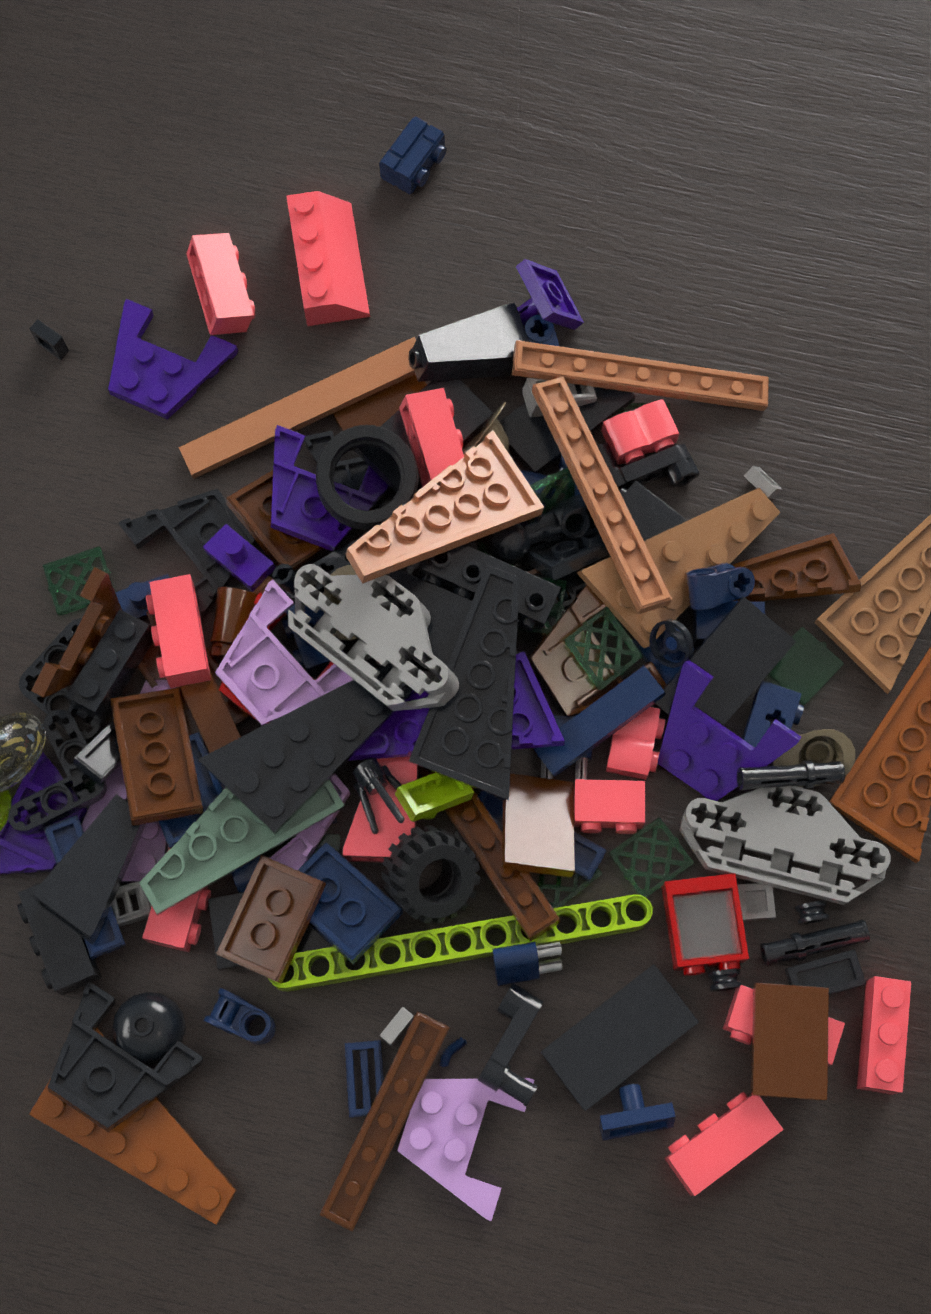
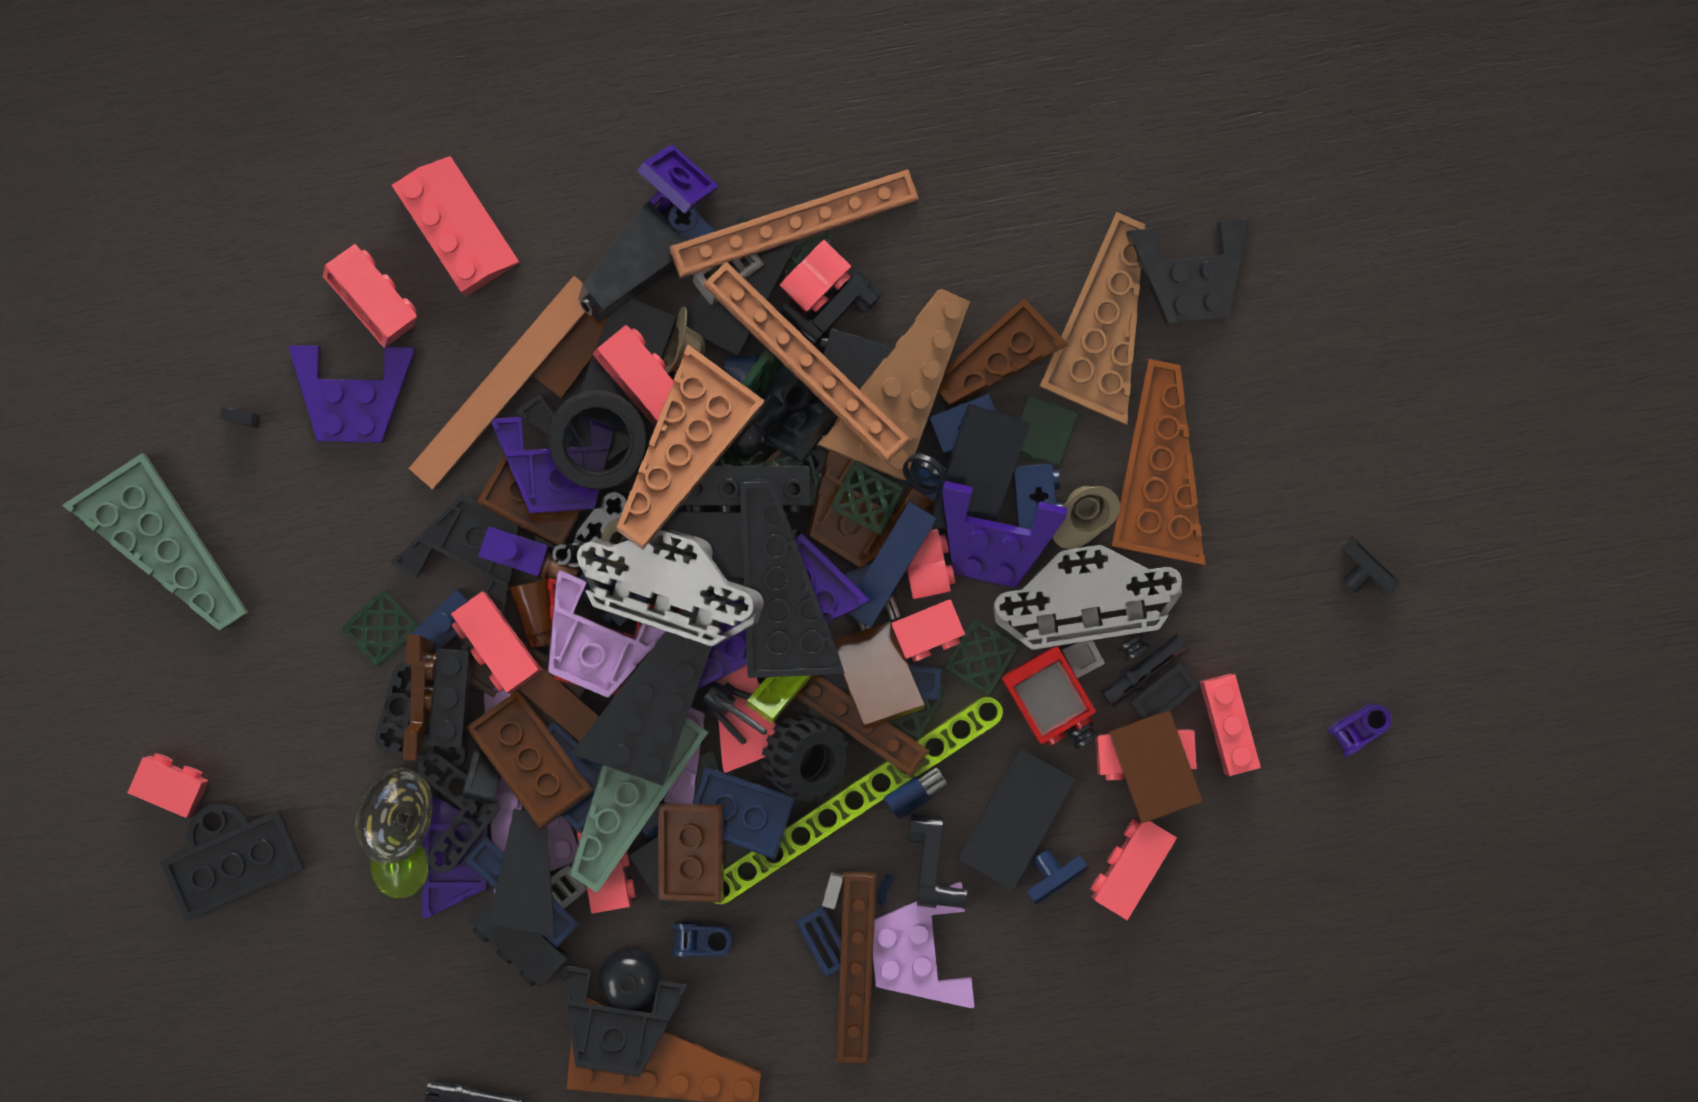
camera: 25 degrees left, 15 degrees up
dark blue brick [379,116,447,195] -> none
dark blue piece [686,563,755,610] -> none
black pin [736,760,845,790] -> none
light grey tile [744,466,783,499] -> none

